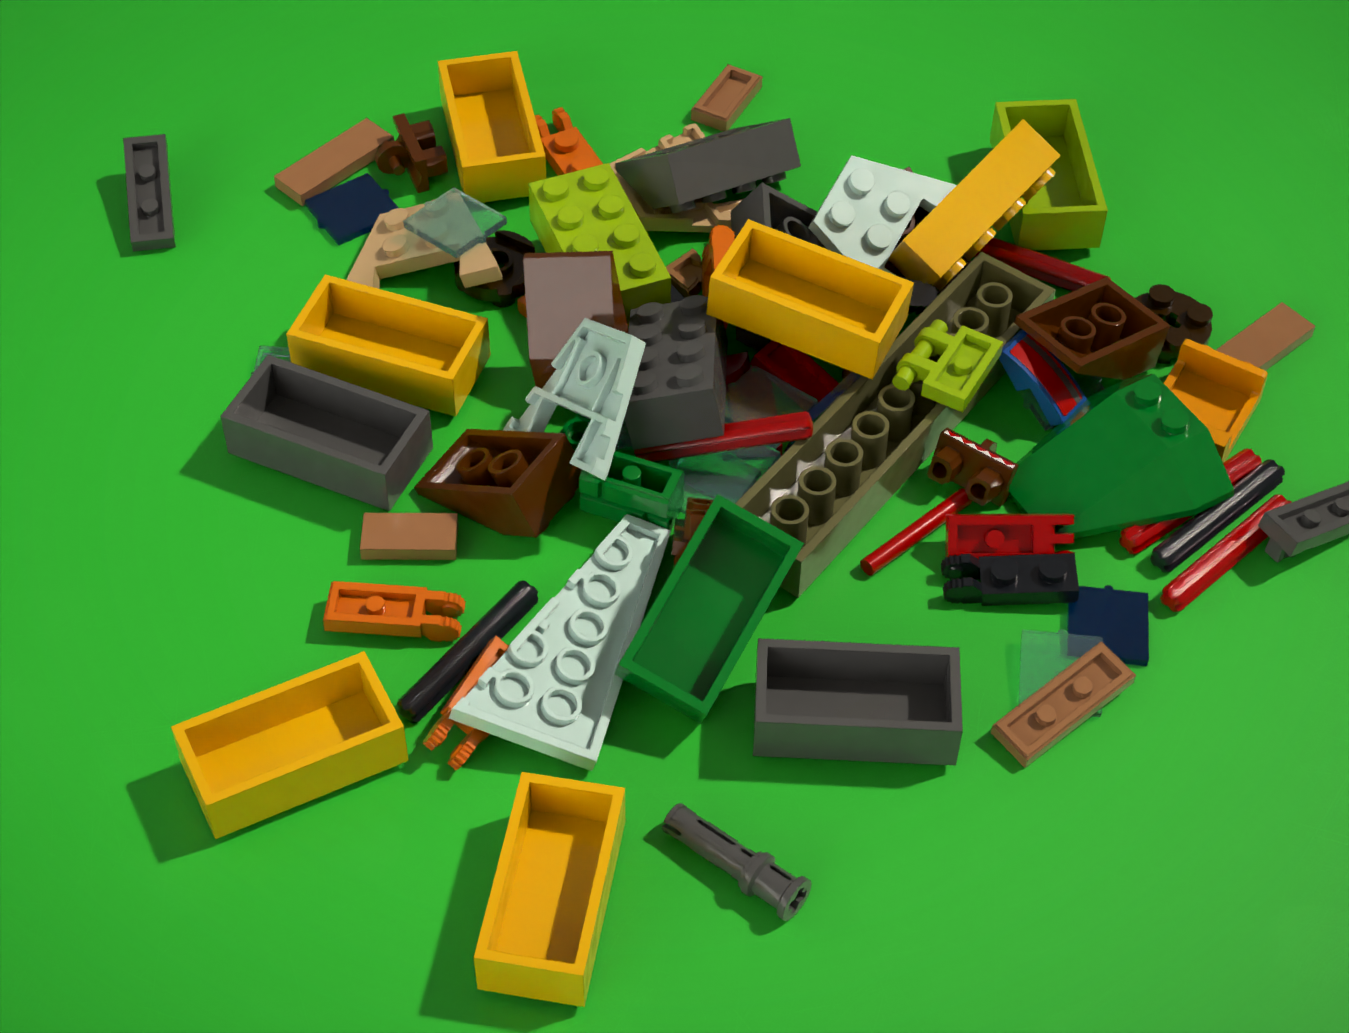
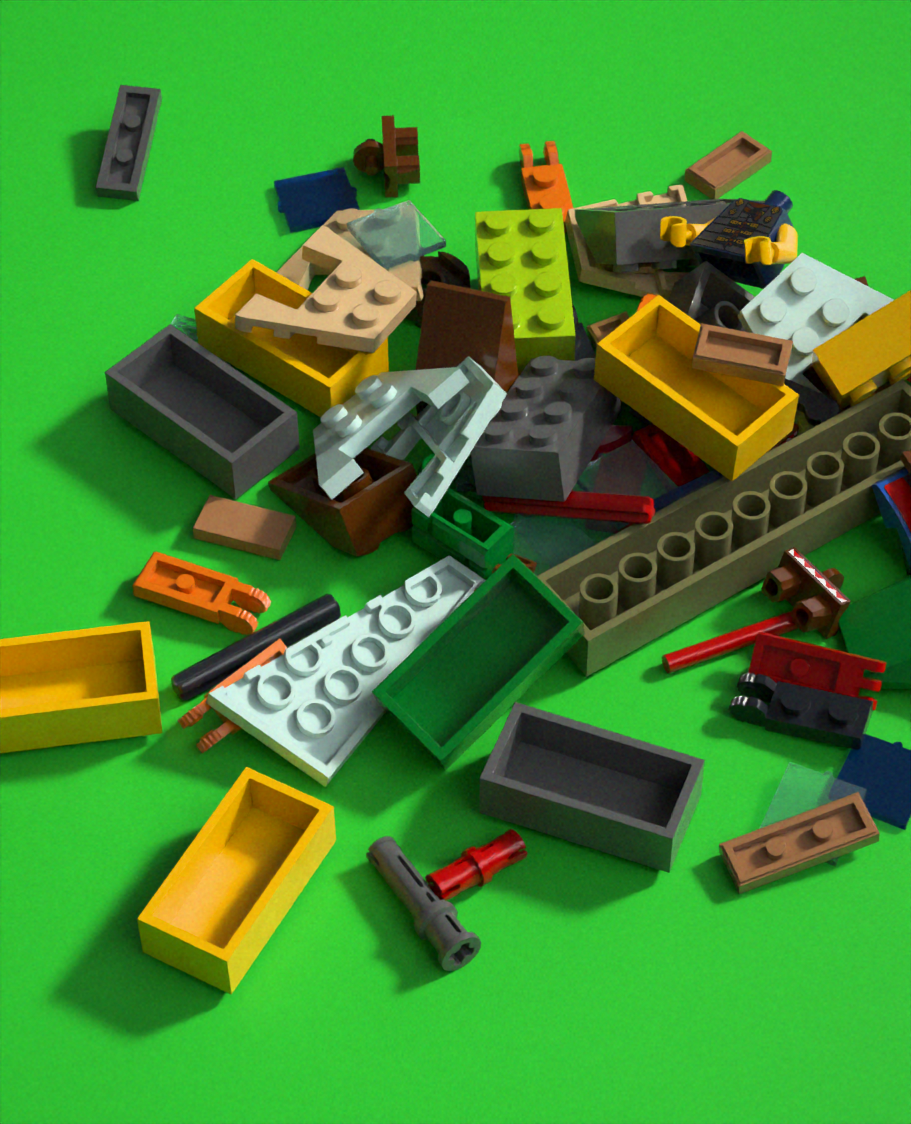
camera: 20 degrees right, 0 degrees up
medium nougat tile [274,118,394,206] -> none
yellow piece [438,51,546,205] -> none
lime plate [892,319,1003,413] -> none
none -> tan wing [235,225,417,353]
none -> light aqua wing [313,367,469,499]
none -> red pin [425,829,528,901]
none -> torso [660,190,798,289]
none -> medium nougat tile [691,323,793,386]

